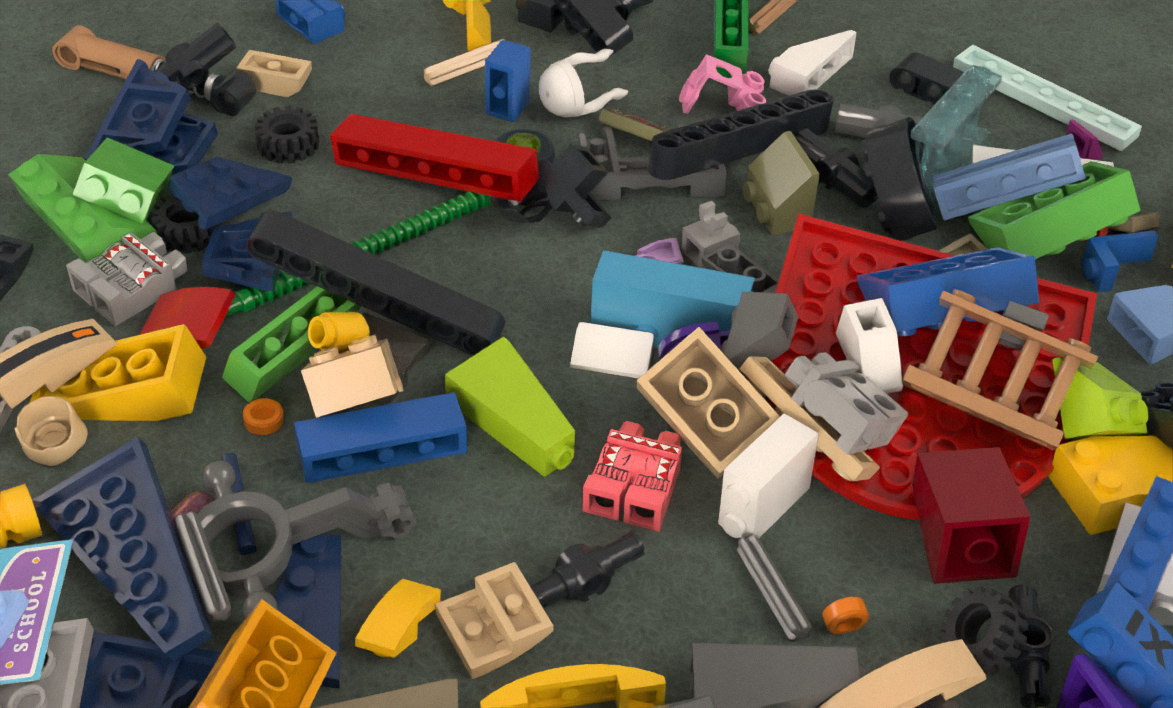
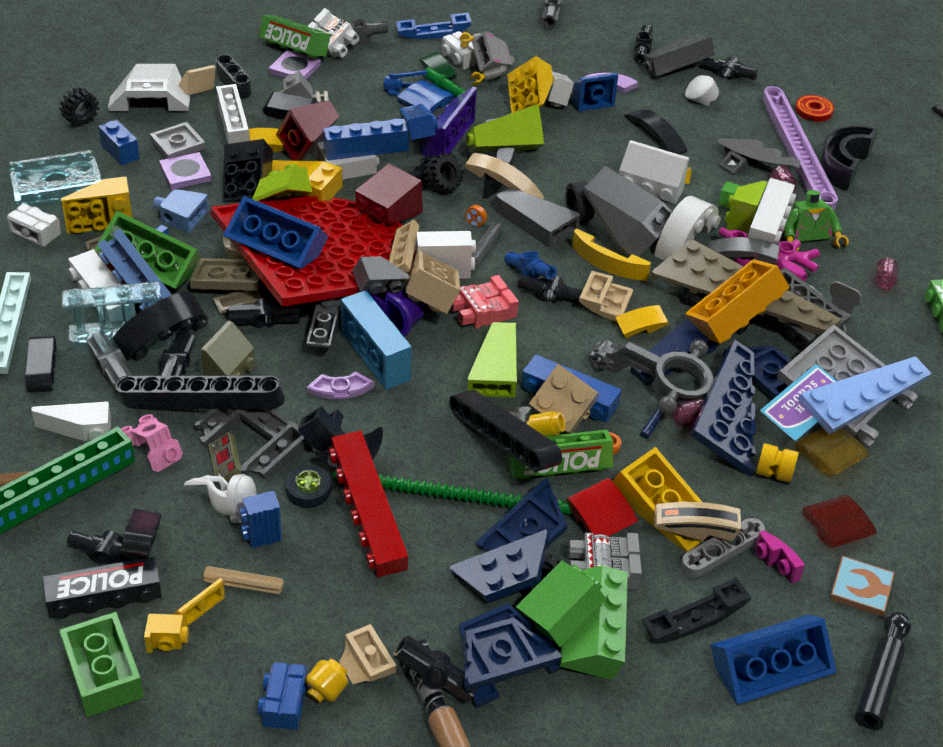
camera: 135 degrees left, 0 degrees up
tan hair [14,396,88,466] -> none
dark grey axle [175,511,231,623] -> none
black tyre [255,106,319,164] -> none
white slope [570,322,654,378] -> none
light grey brick [681,200,740,269] -> none
light grey hips [785,352,909,455] -> none
white slope [836,298,903,394] -> none
medium nougat fence [903,289,1098,451] -> none
dark grey slope [997,301,1049,352] -> none
magenta slope [1066,119,1103,160] -> none
none -> yellow head [305,658,348,703]
none -> blue pin [504,251,557,280]

